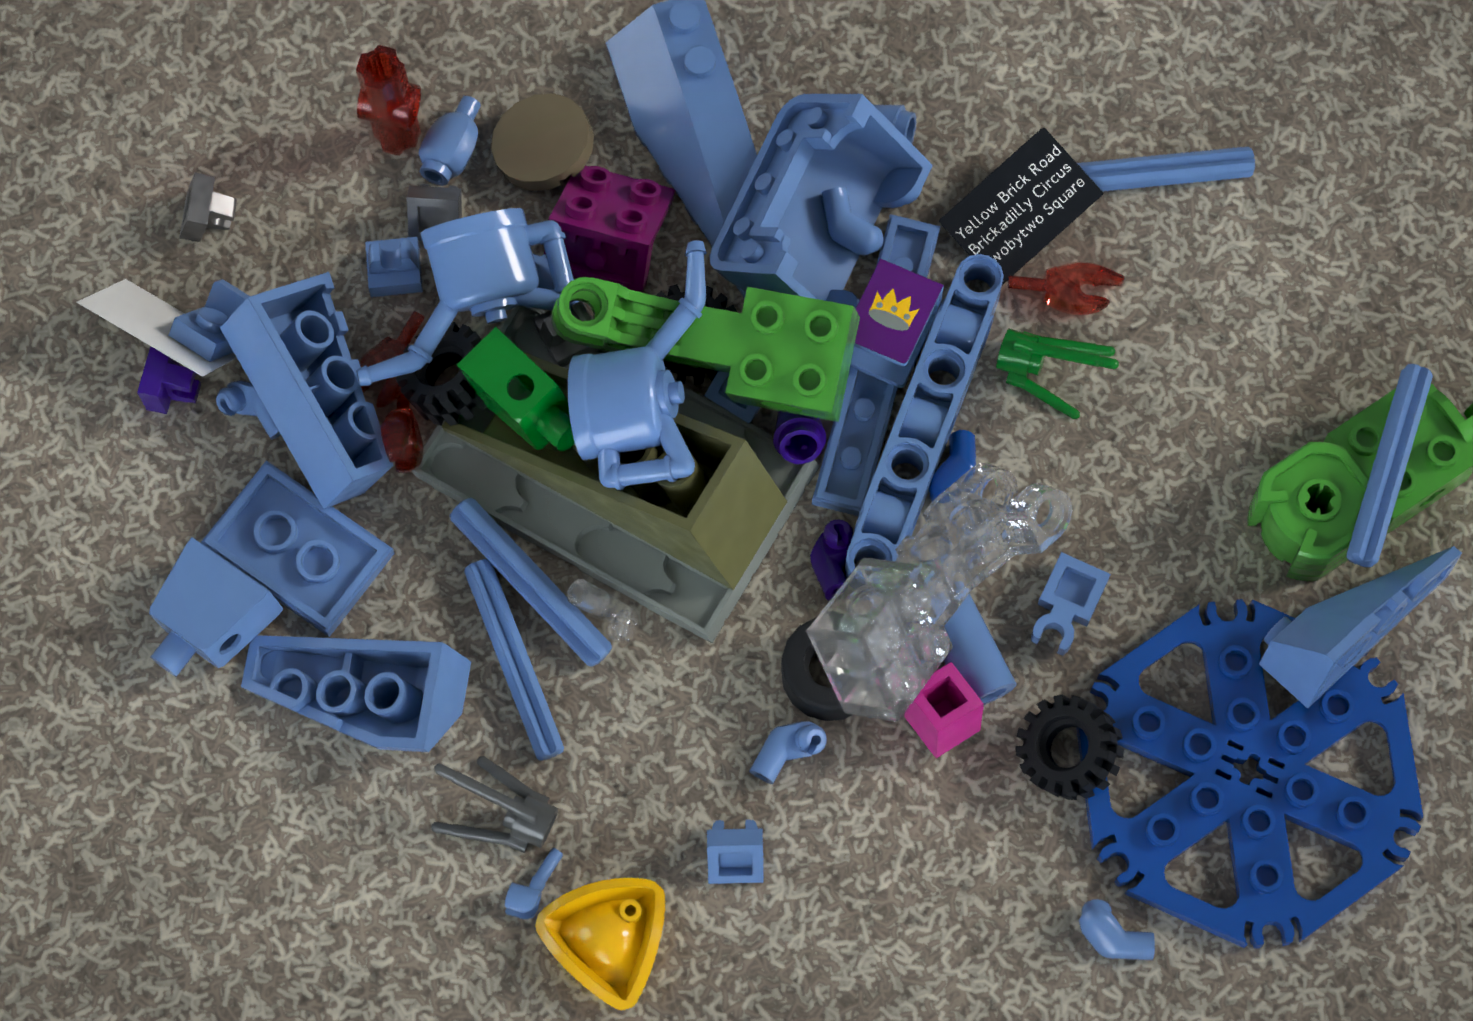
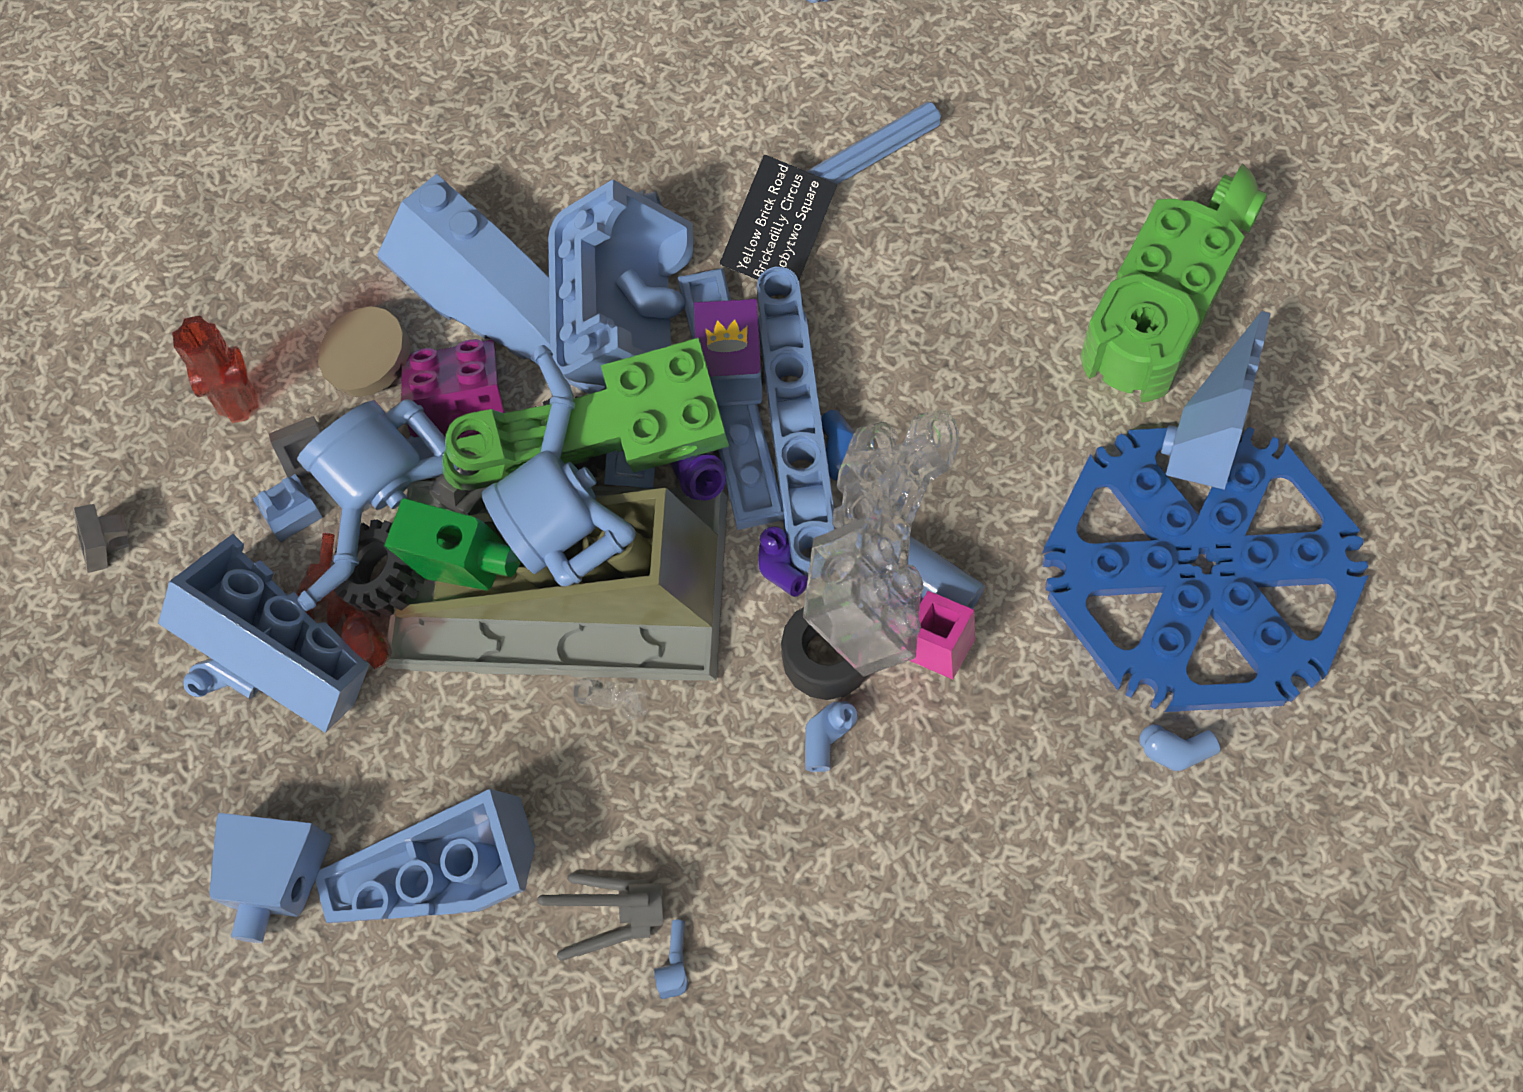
camera: 25 degrees left, 5 degrees down
white sticker [77,279,237,377] -> none
dark purple tile [137,346,201,414] -> none
medium blue bracket [168,279,250,362] -> none
medium blue tile [201,461,395,637] -> none
medium blue plant [418,96,481,186] -> none
medium blue axle [450,498,612,667] -> none
medium blue axle [464,559,564,761] -> none
yellow hat [535,878,665,1011] -> none
medium blue tile [707,820,764,884] -> none
green plant [996,328,1119,419] -> none
clear red hand [1007,261,1125,315] -> none
black tyre [1015,694,1124,800] -> none
medium blue plate [1031,552,1111,656] -> none
medium blue axle [1346,364,1433,568] -> none

